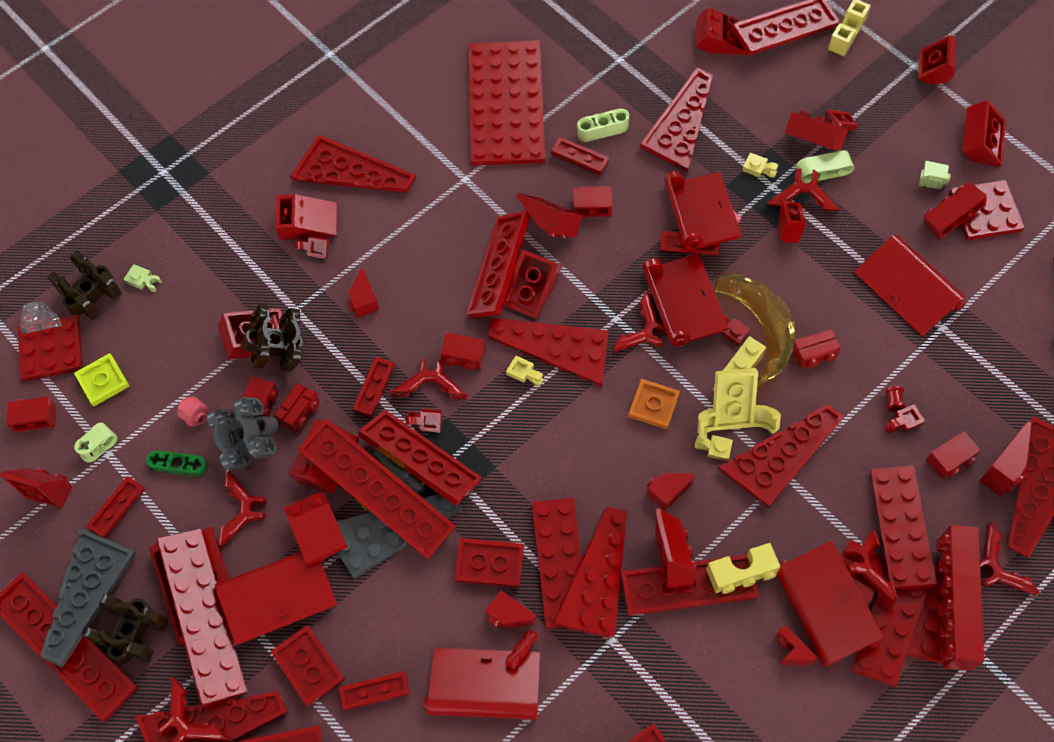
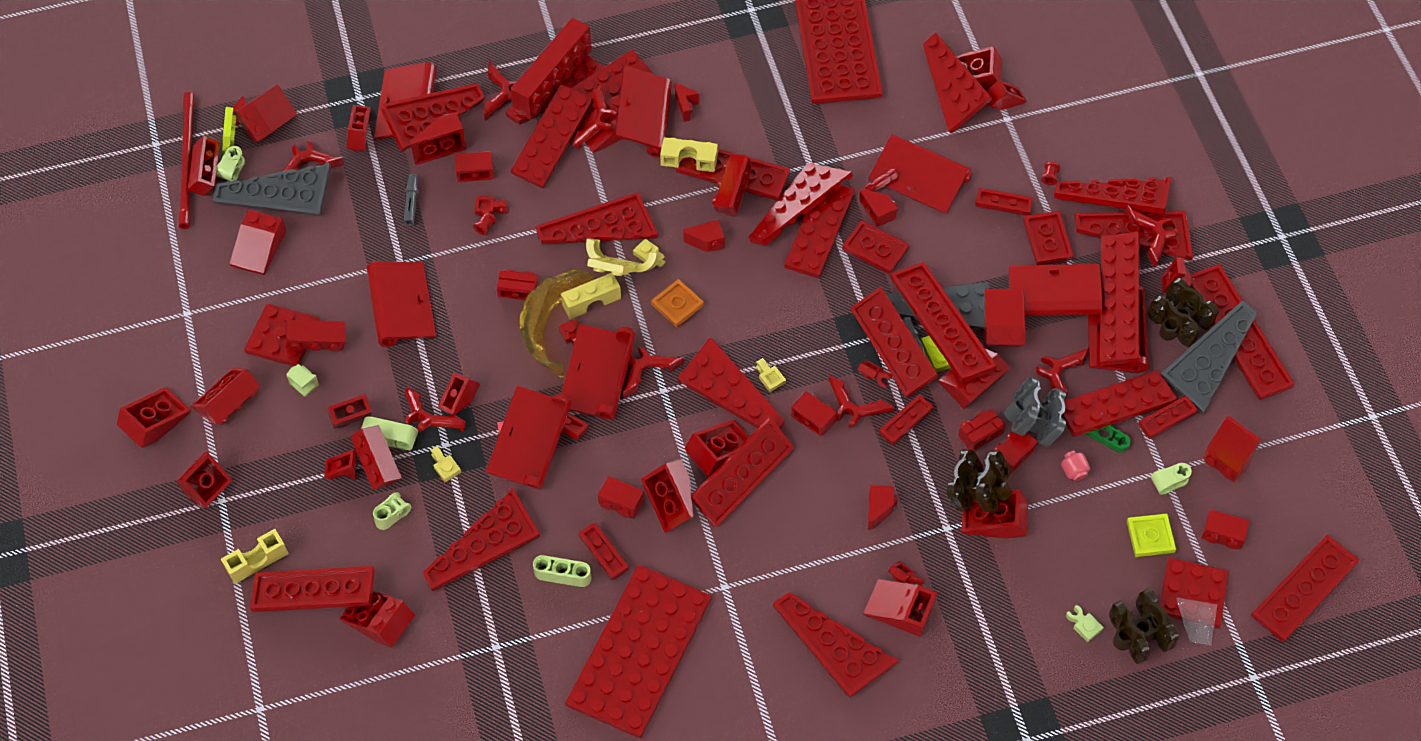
camera: 155 degrees left, 5 degrees down
none -> red slope [116,387,191,448]
none -> red brick [327,394,372,429]
none -> yellowish green piece [373,492,412,530]
none -> dark grey pin [403,174,419,226]
none -> red plate [1061,370,1177,437]
none -> red slope [1161,257,1191,293]

